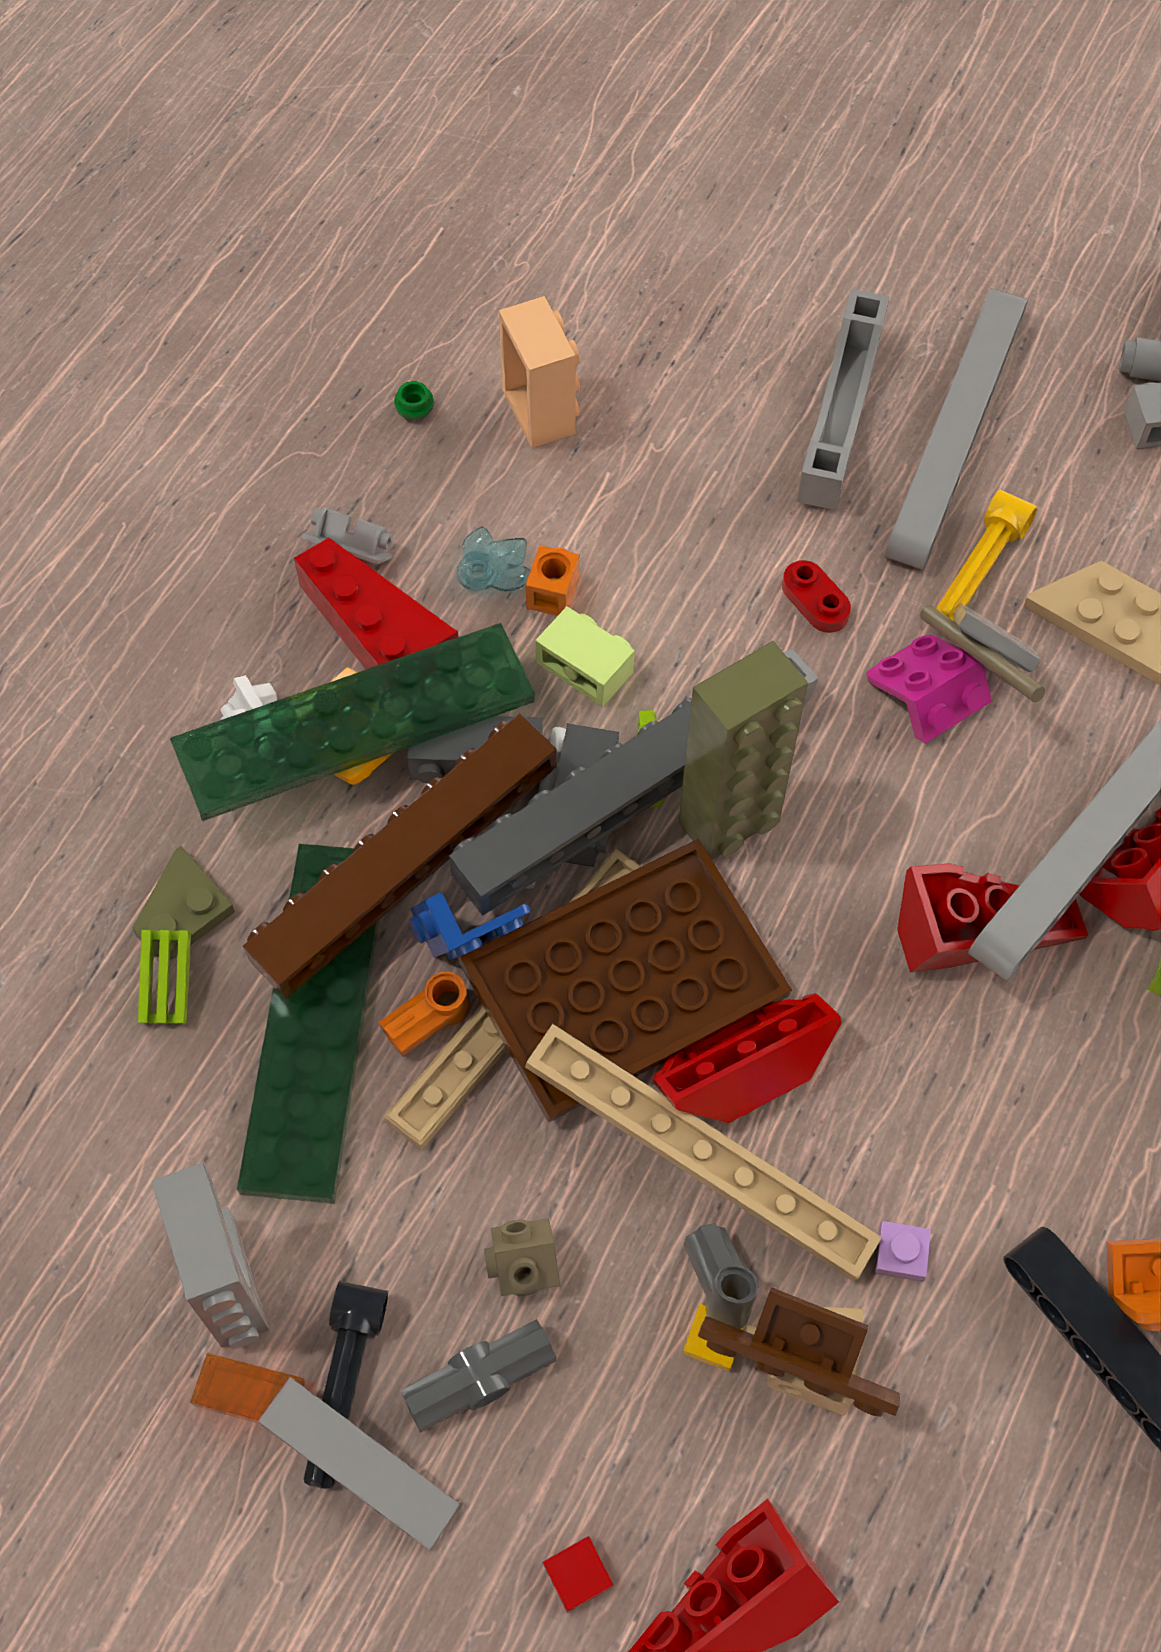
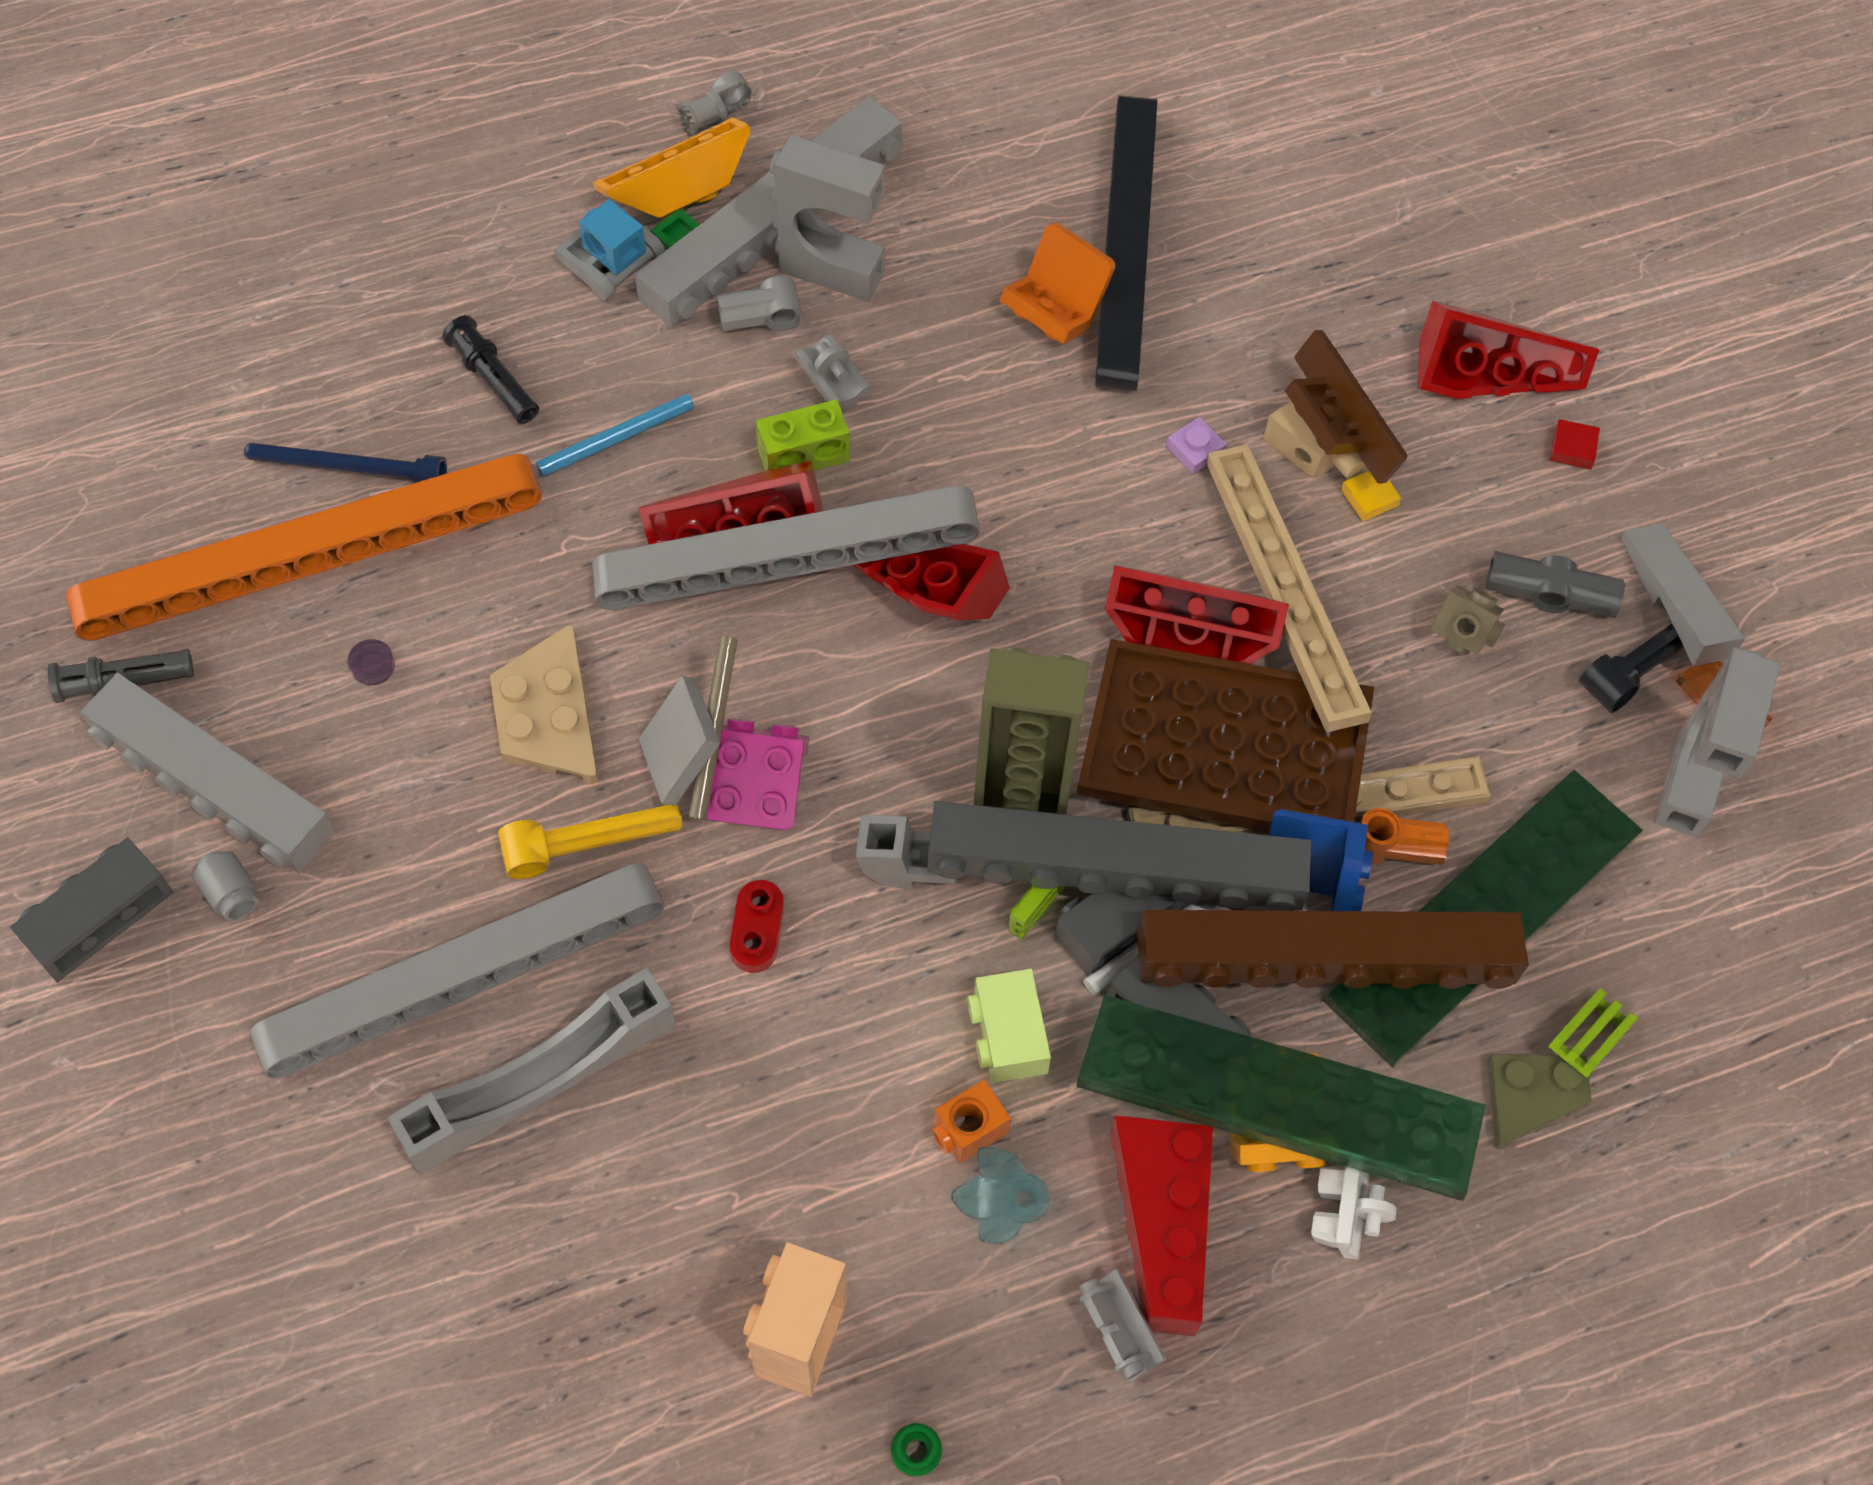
camera: 140 degrees left, 0 degrees up
dark grey piece [684,1223,759,1329] -> none

